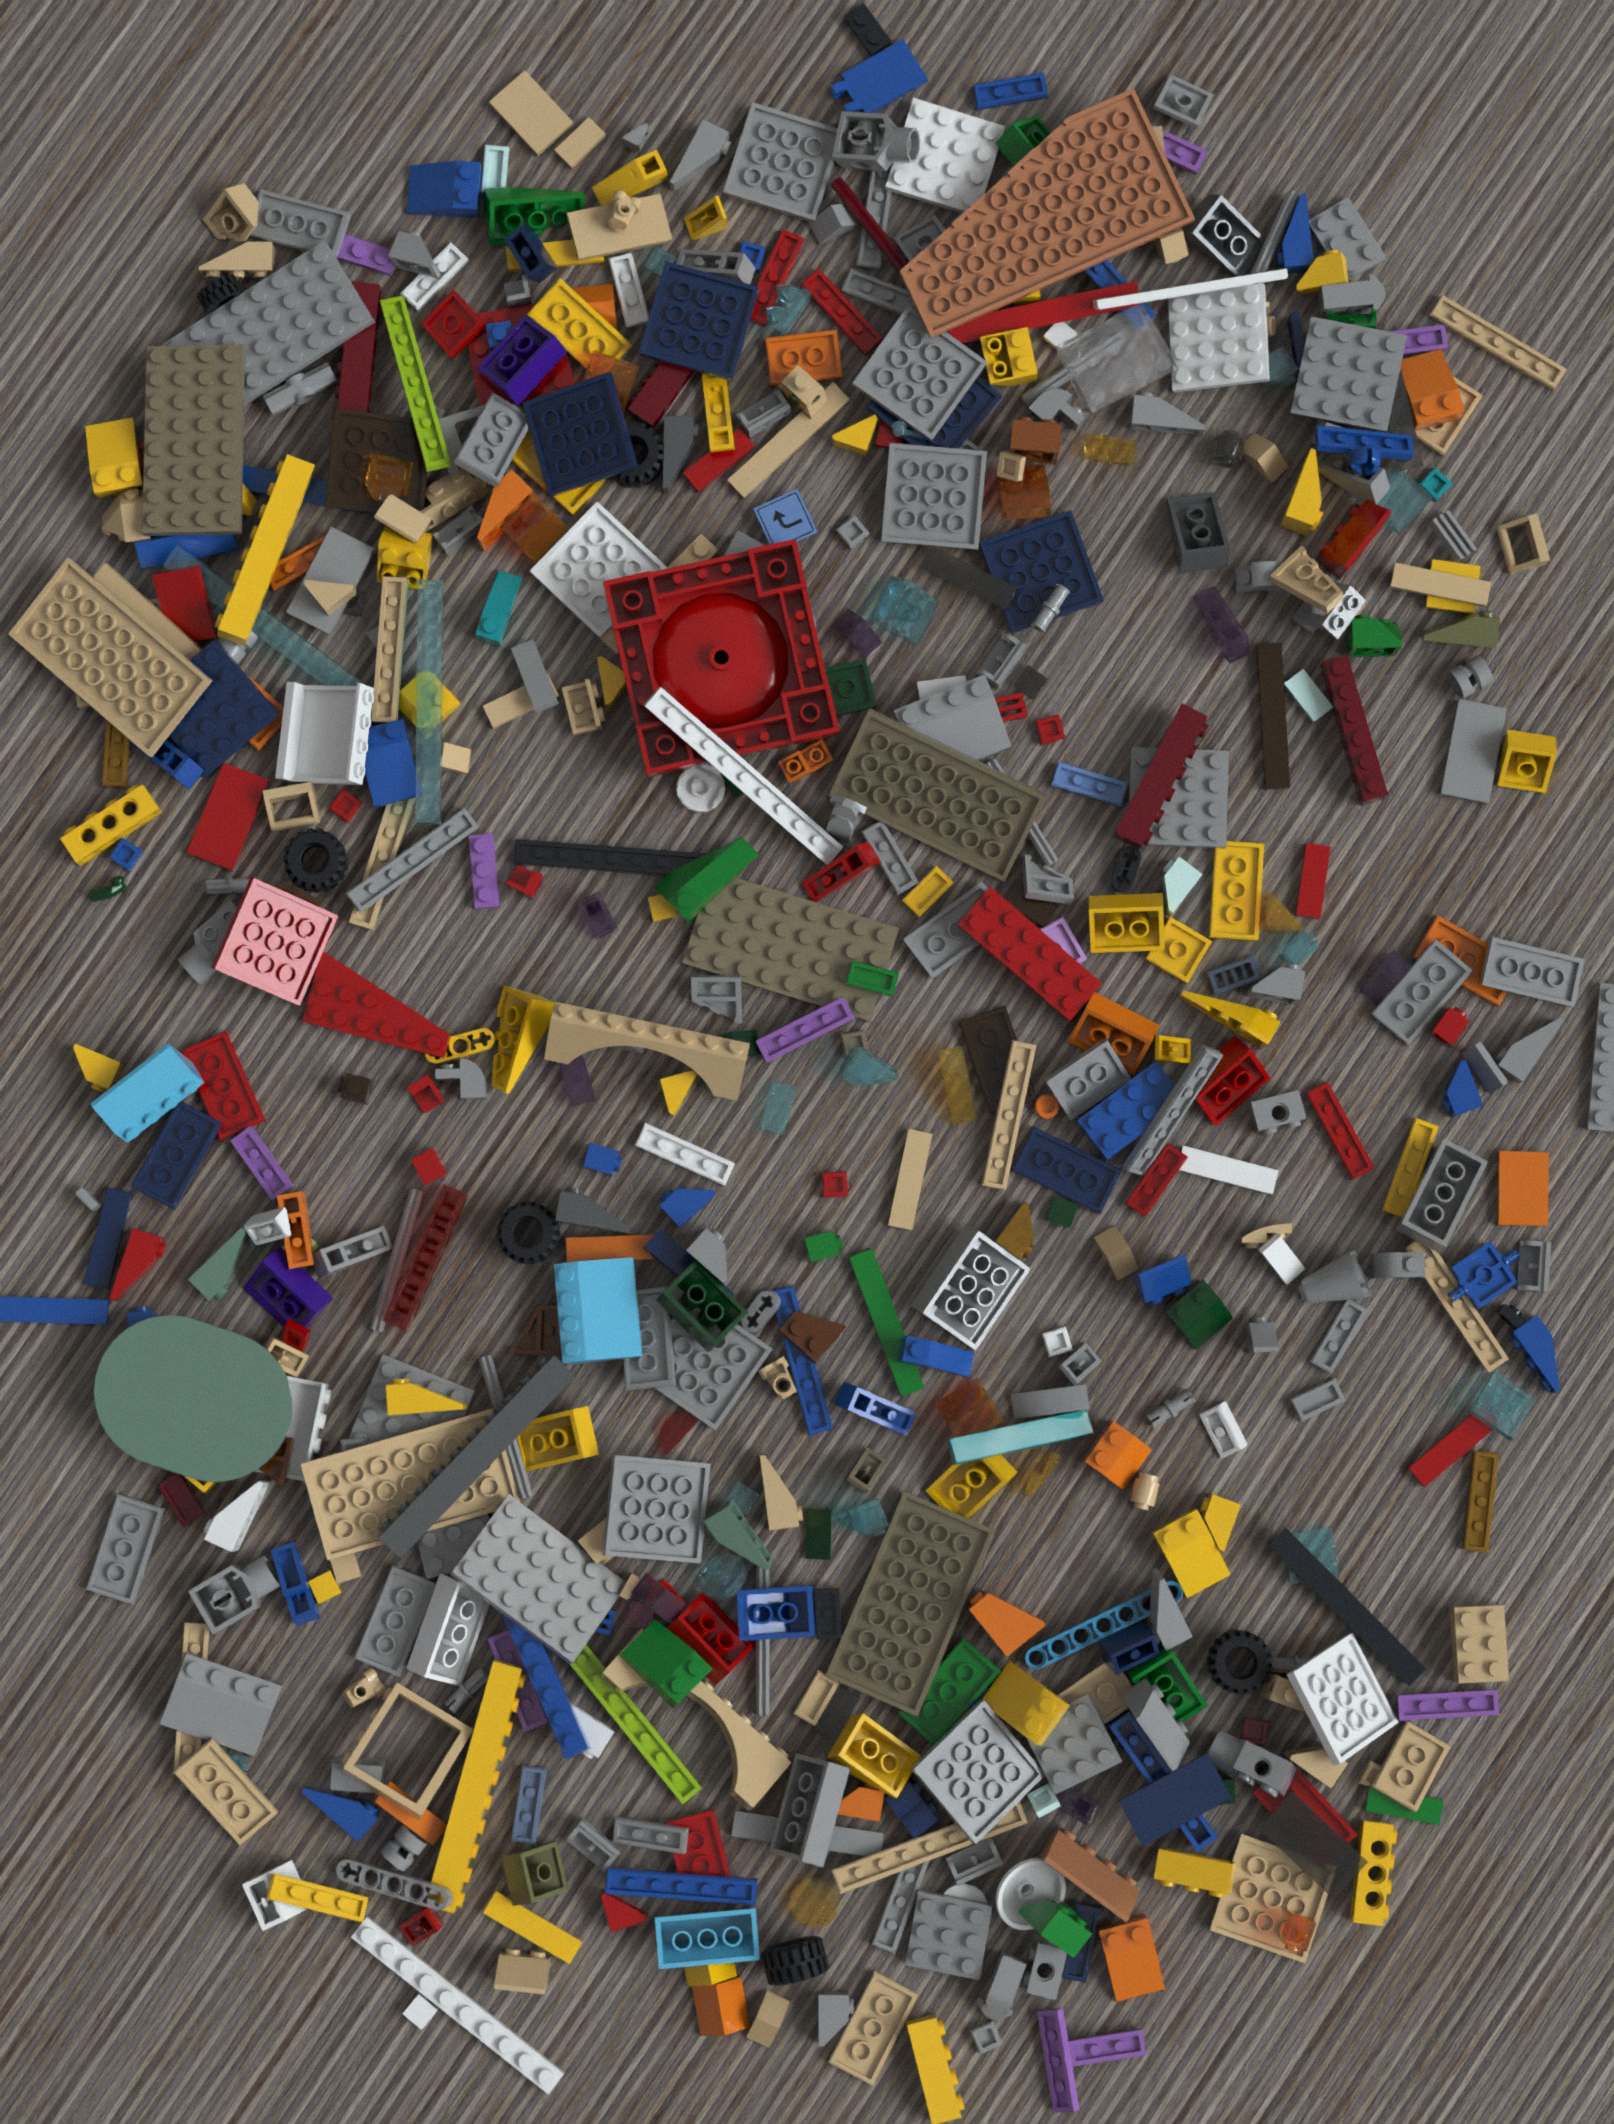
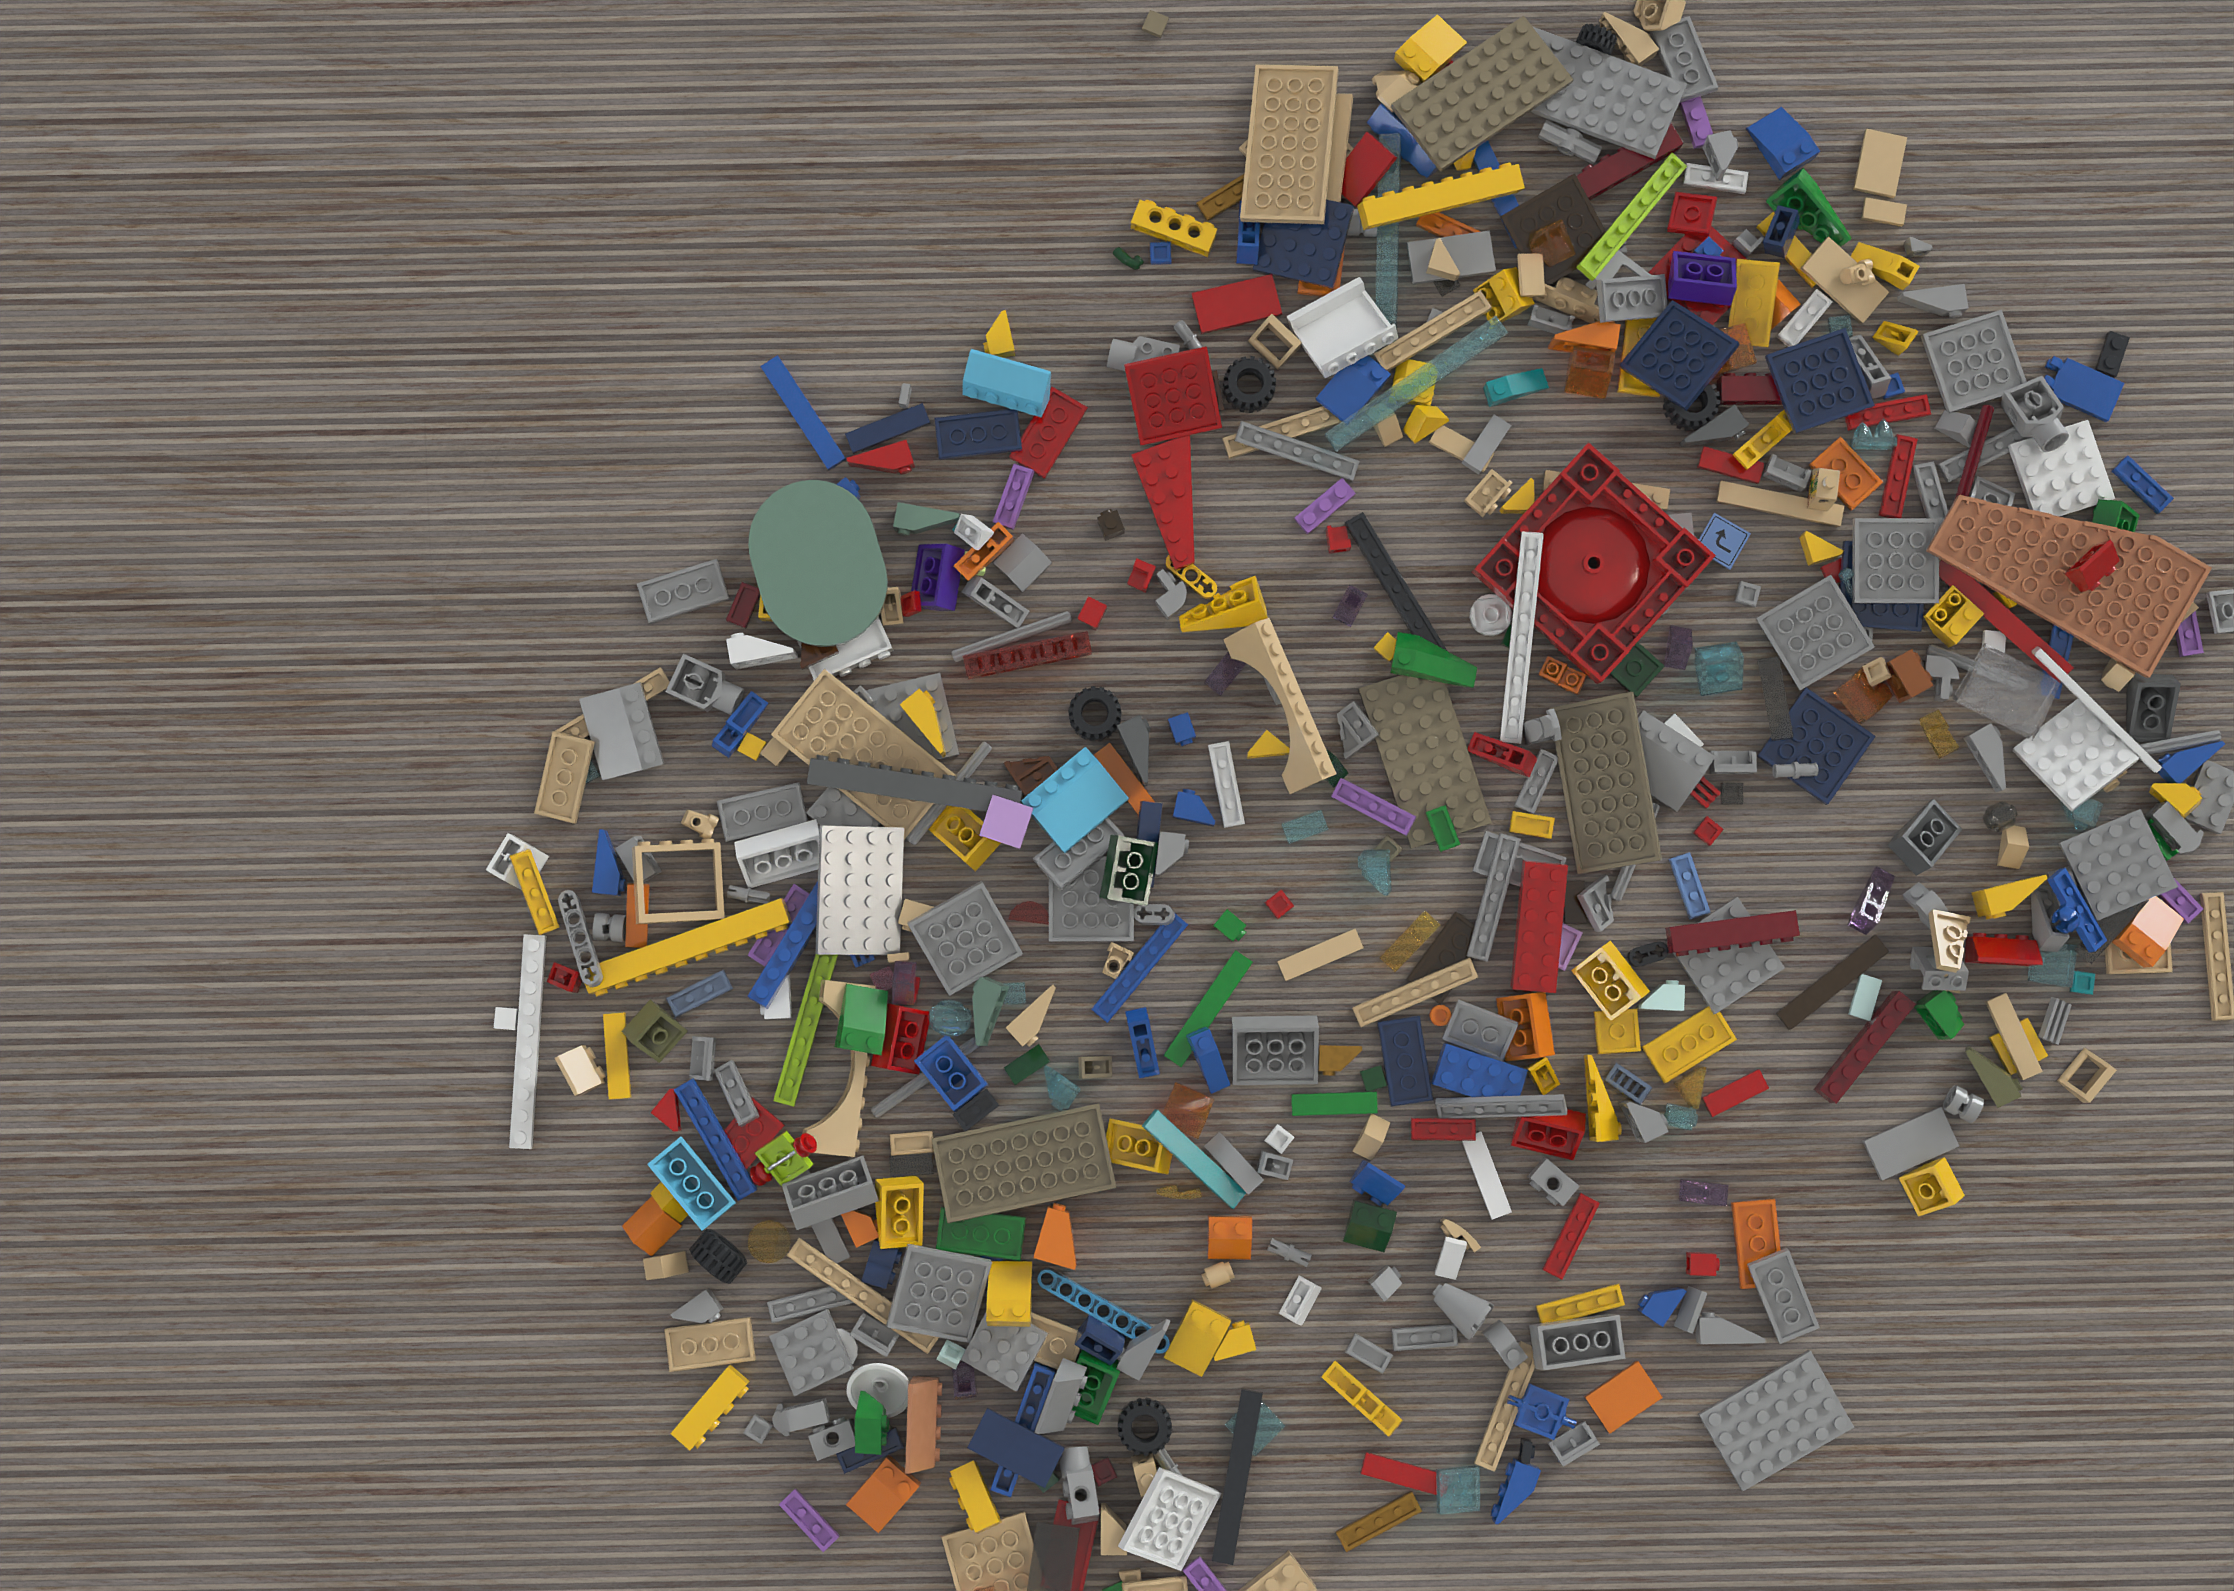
camera: 55 degrees right, 0 degrees up
red tile [329,789,363,823] -> none
light aqua tile [481,145,509,195] -> none
white plate [530,502,668,638] -> none
reddish brown wing [777,1311,846,1363] -> none
medium lavender plate [1037,2008,1079,2112] -> none
dark blue tile [1287,312,1305,380] -> none
light grey tile [1370,939,1473,1046] -> none
none -> lime plate [750,1131,817,1186]
none -> lavender tile [980,795,1034,849]
none -> light grey slope [993,533,1052,592]
none -> green tile [1291,1092,1378,1116]
none -> yellow slope [1321,1361,1404,1437]
none -> yellow slope [1403,405,1449,444]
none -> light grey tile [1466,833,1521,962]
none -> red slope [2064,540,2120,592]

